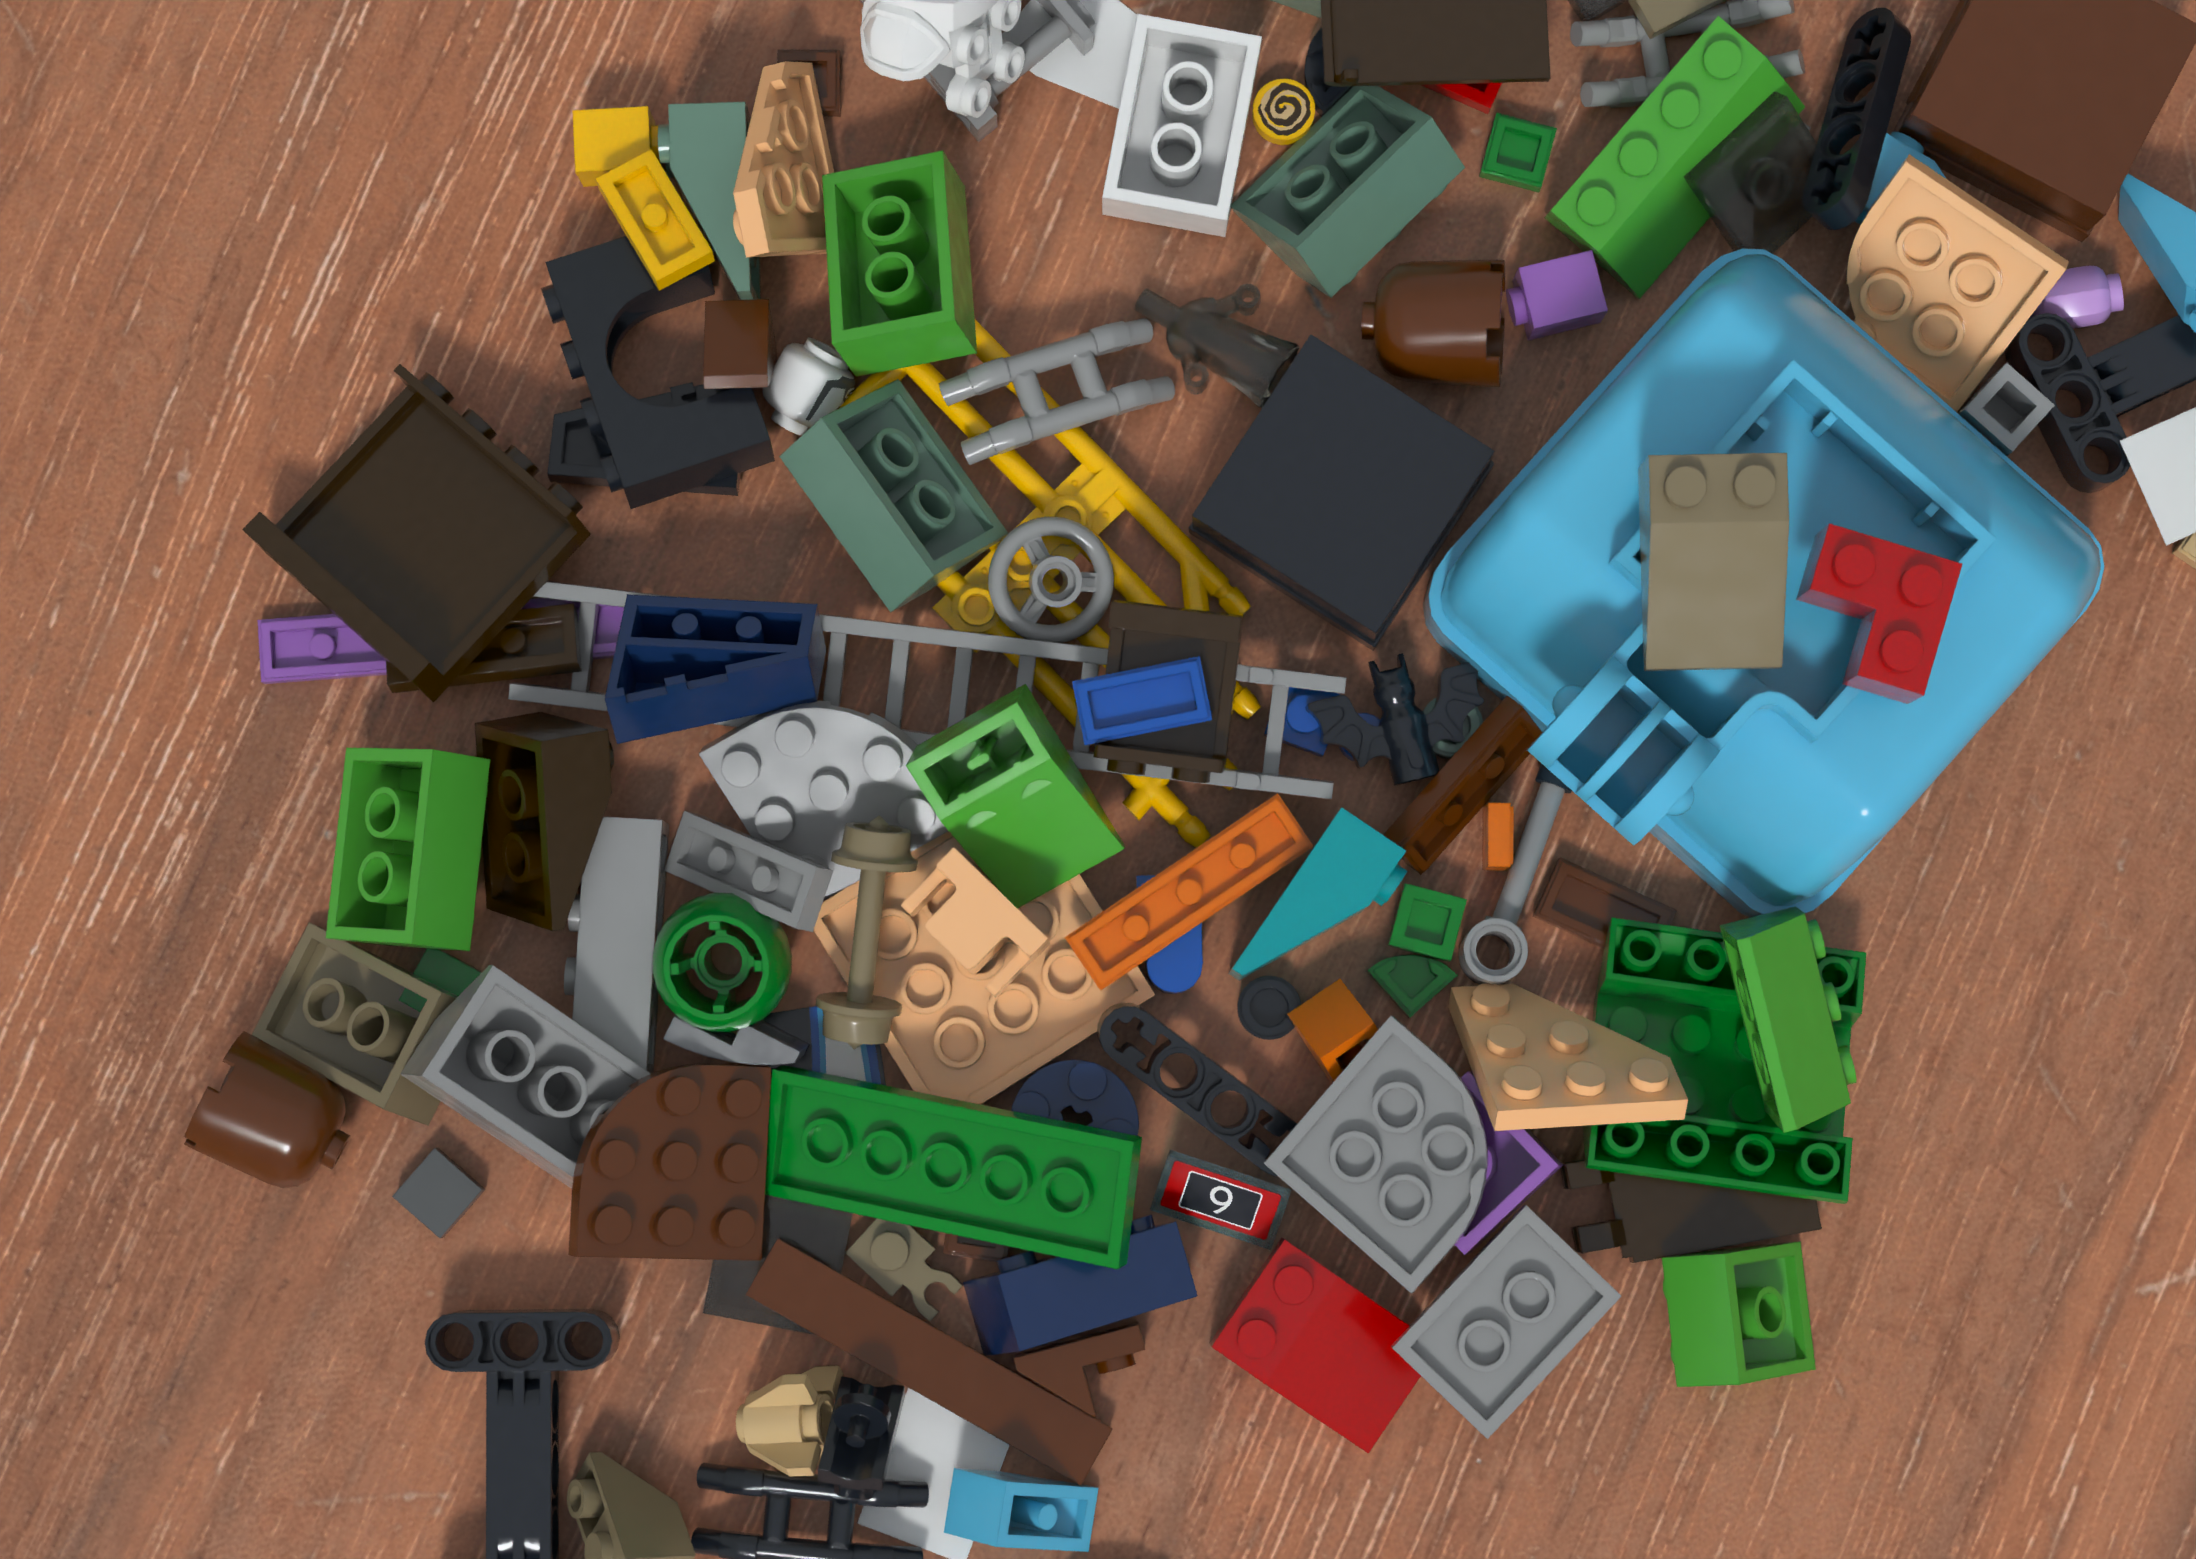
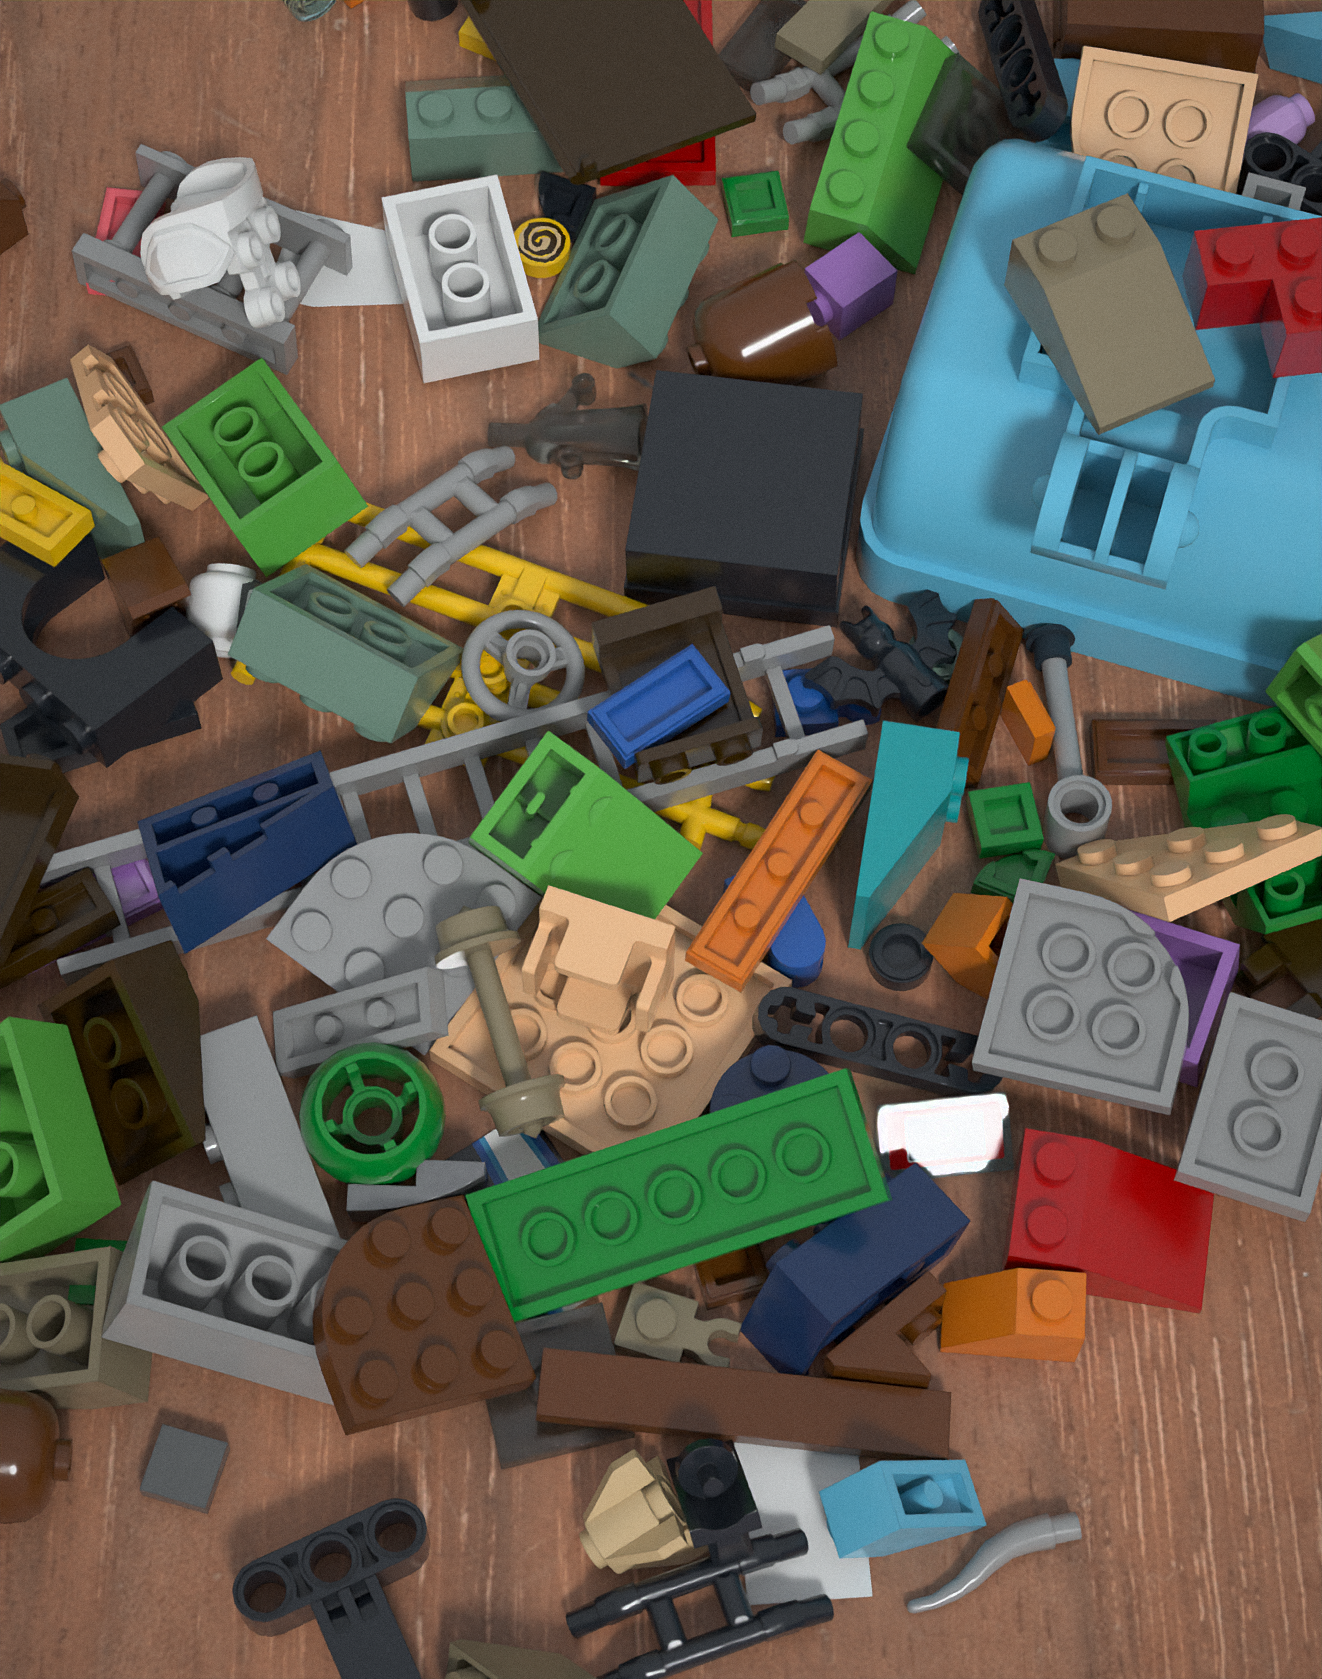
camera: 30 degrees left, 20 degrees down
none -> orange slope [940,1268,1086,1363]

